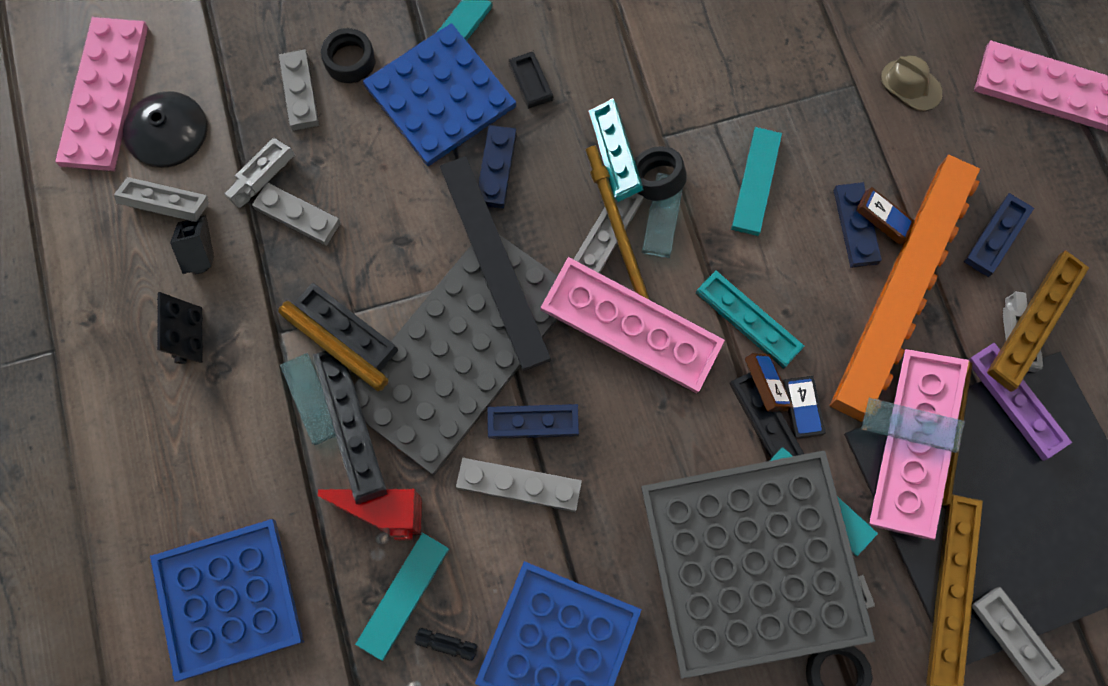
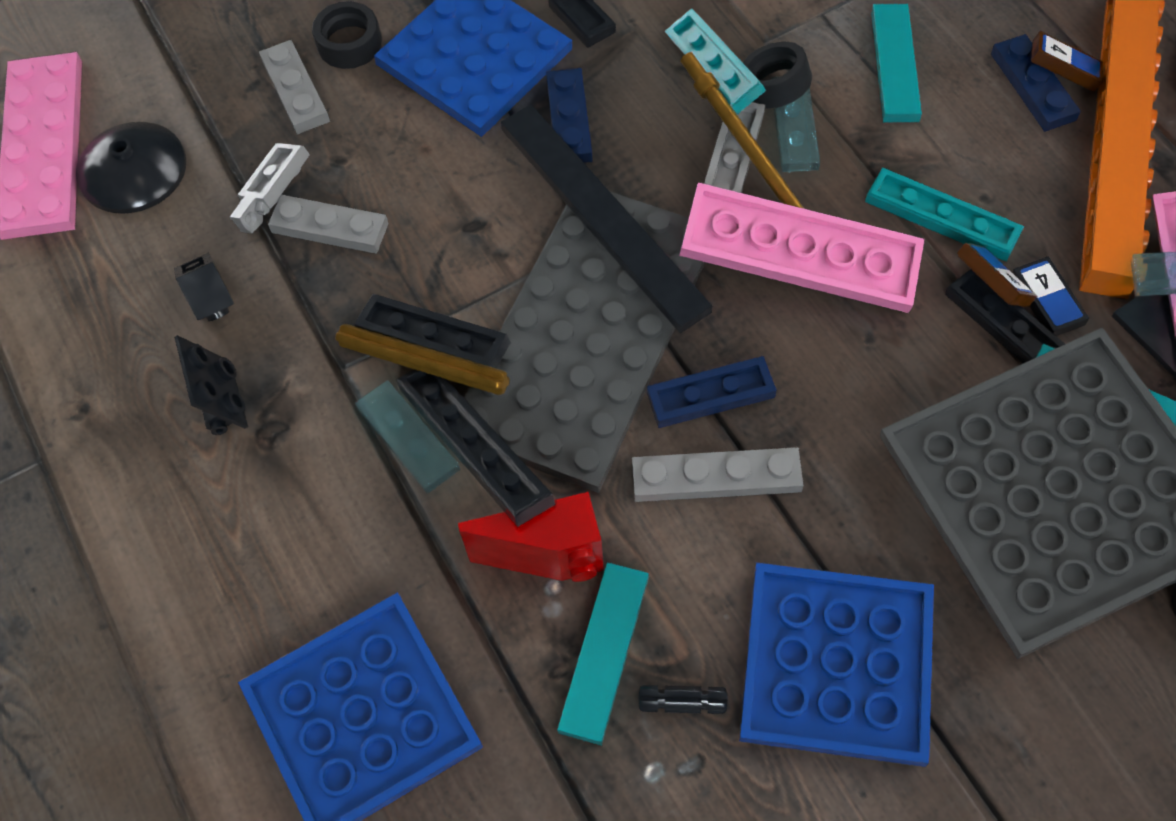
camera: 10 degrees left, 10 degrees down
light grey plate [114,177,209,222] -> none

